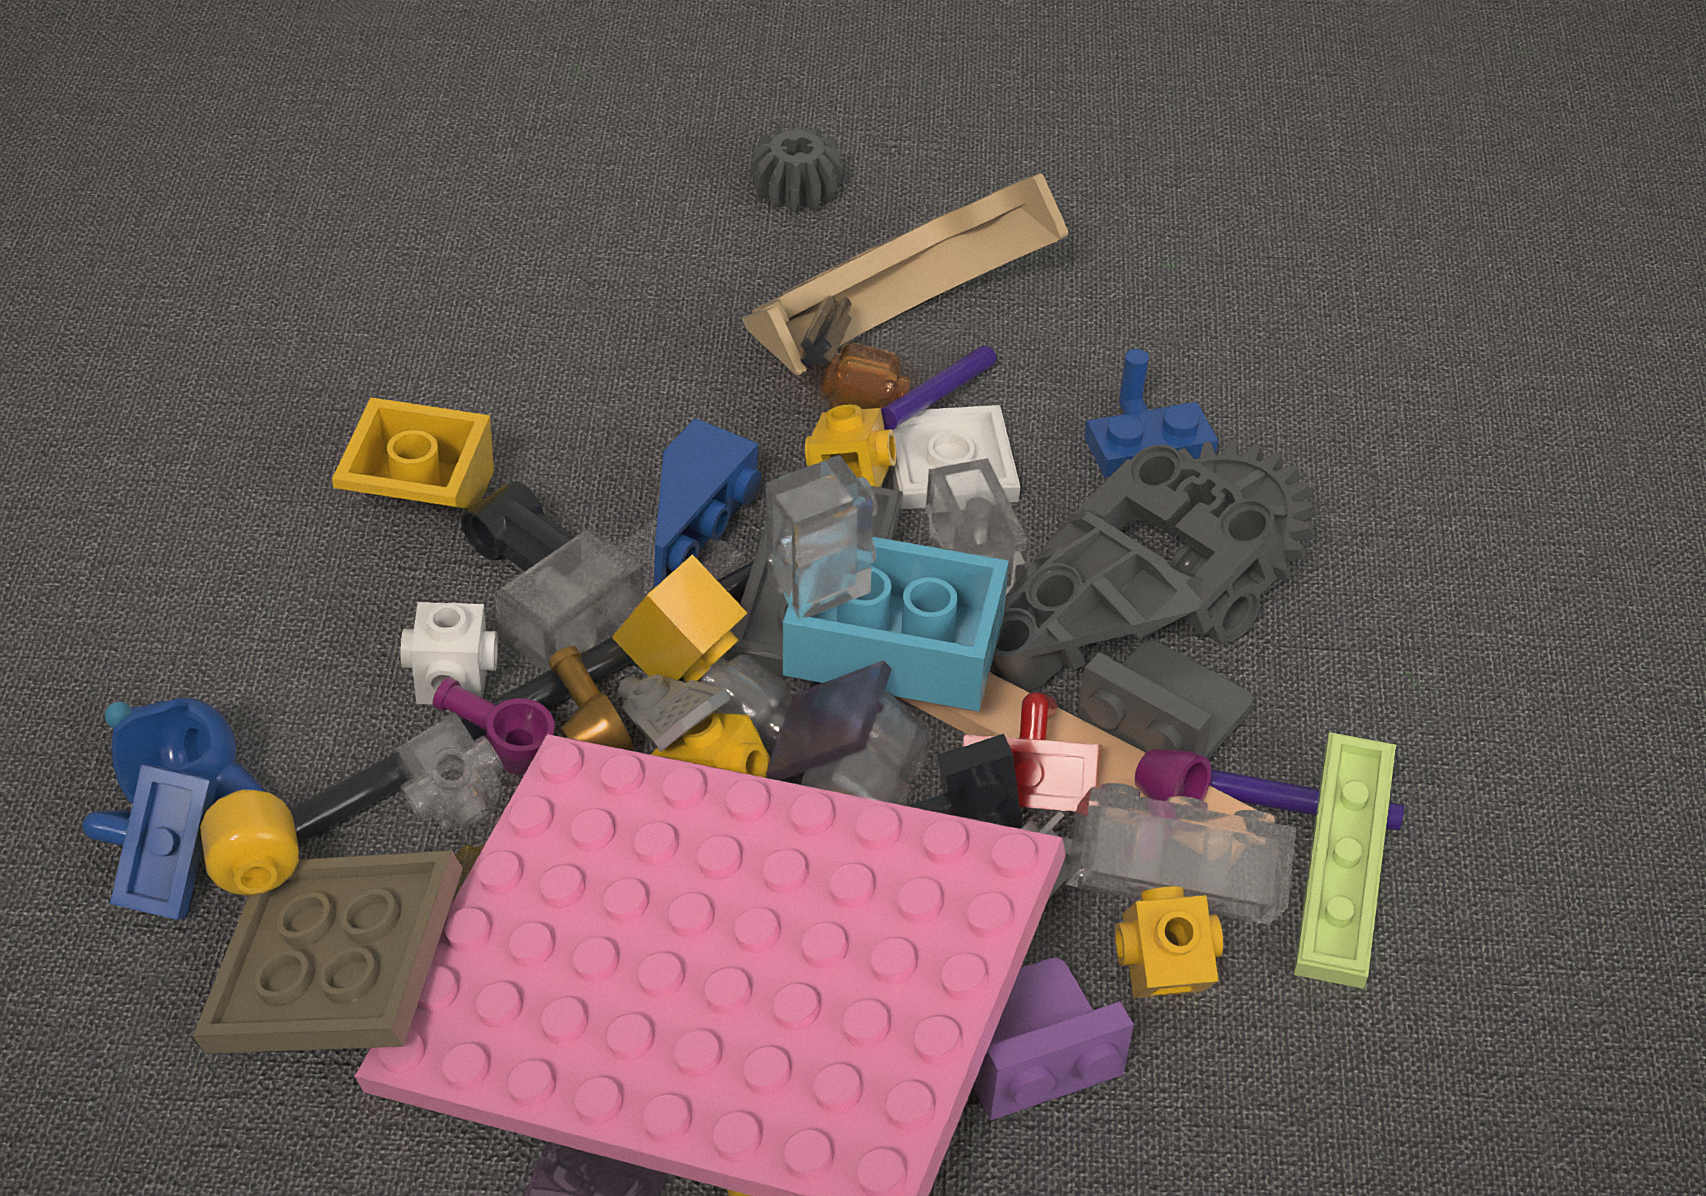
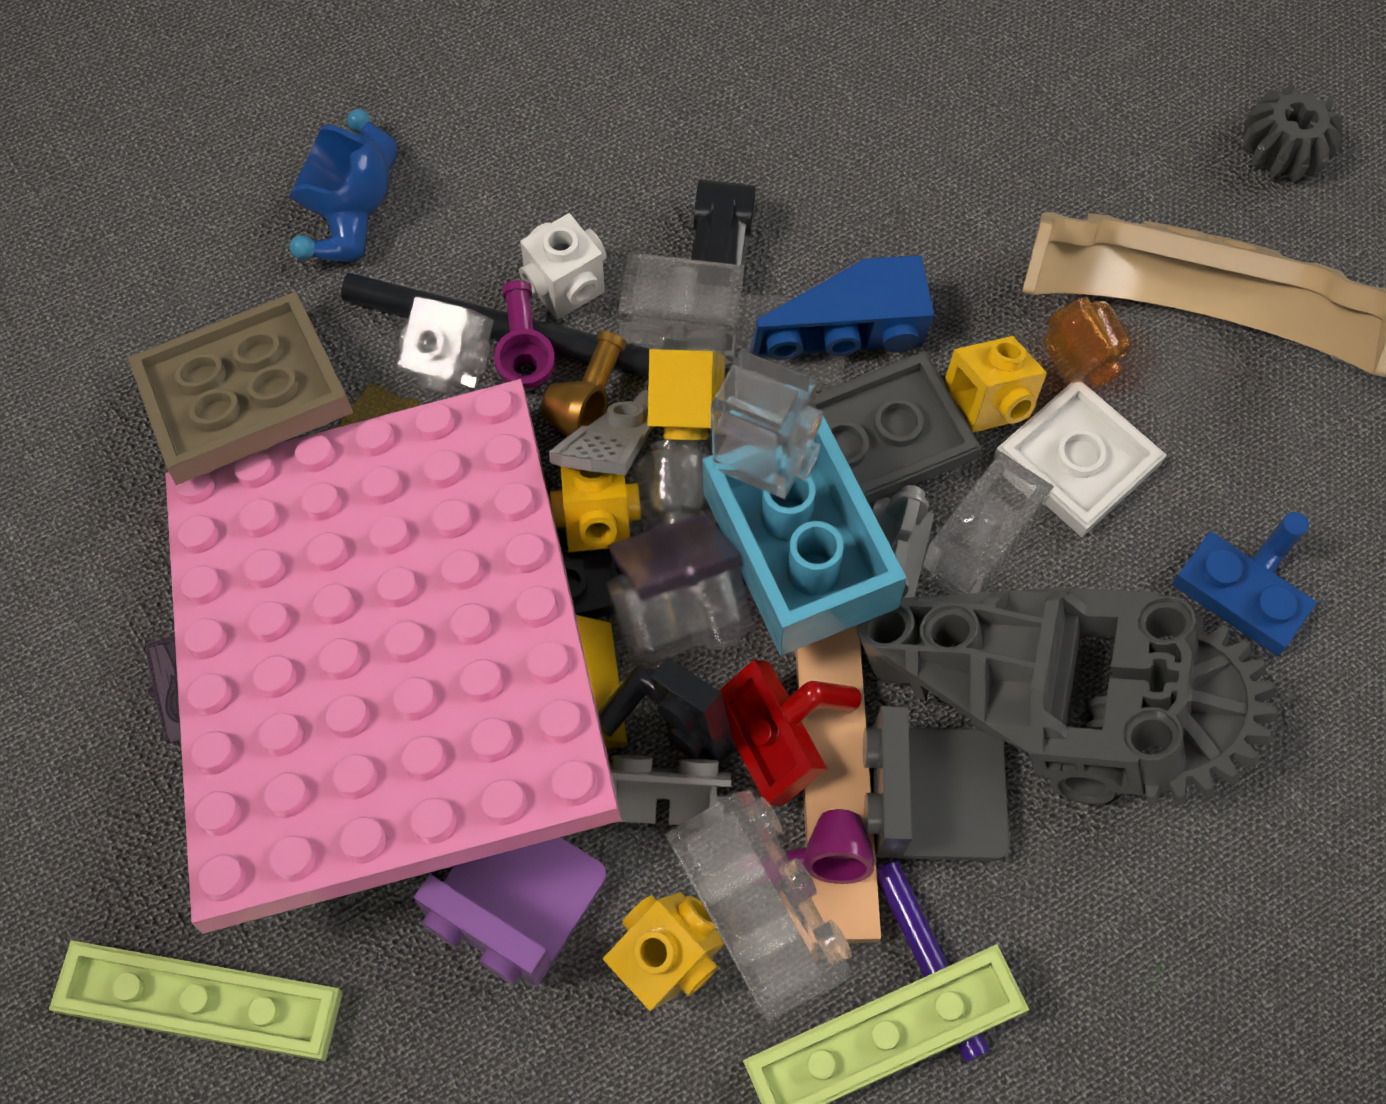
camera: 55 degrees right, 20 degrees up
blue plate [82,764,218,920] -> none
yellow head [200,789,299,896] -> none
yellow slope [332,397,494,509] -> none
black axle [800,295,852,369] -> none
dark purple bar [881,345,996,430] -> none

